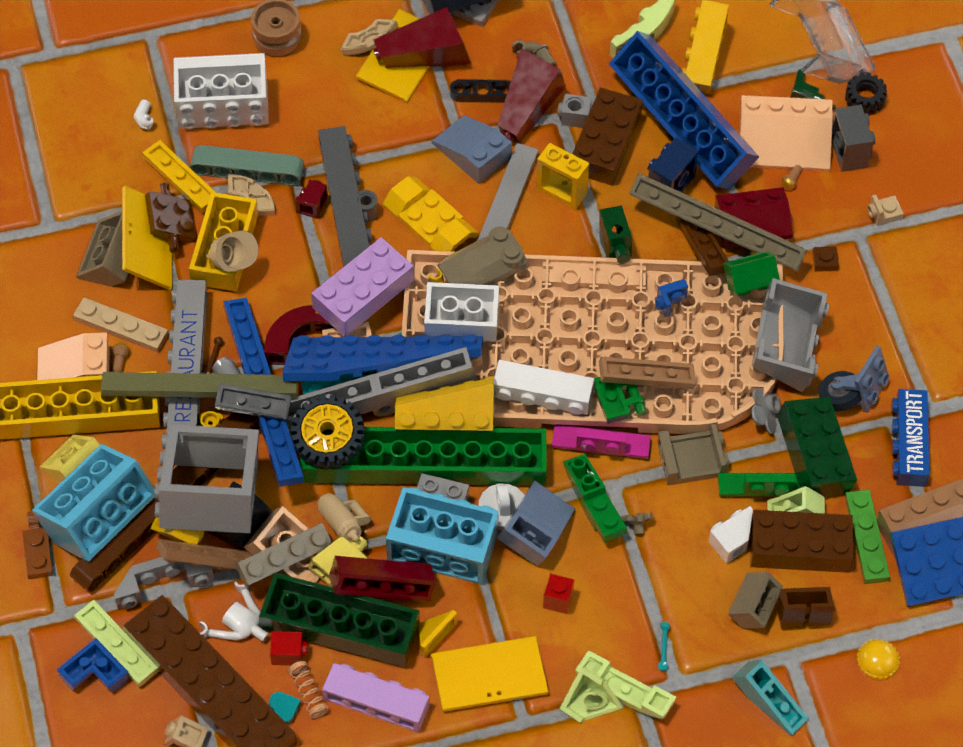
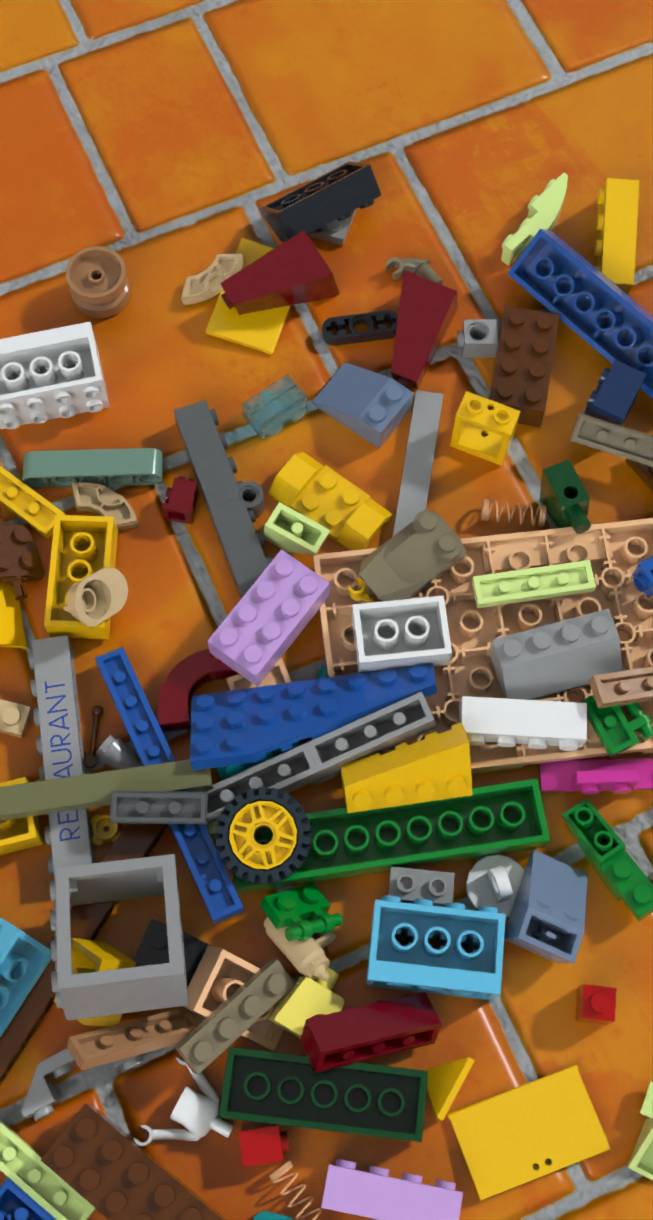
camera: 10 degrees left, 10 degrees up
none -> clear light blue brick [242,375,307,439]
none -> green plate [260,883,343,941]
none -> yellowish green slope [263,502,330,556]
none -> yellowish green plate [472,560,596,608]
none -> light nougat piece [481,498,547,528]
none -> light grey slope [489,609,623,700]

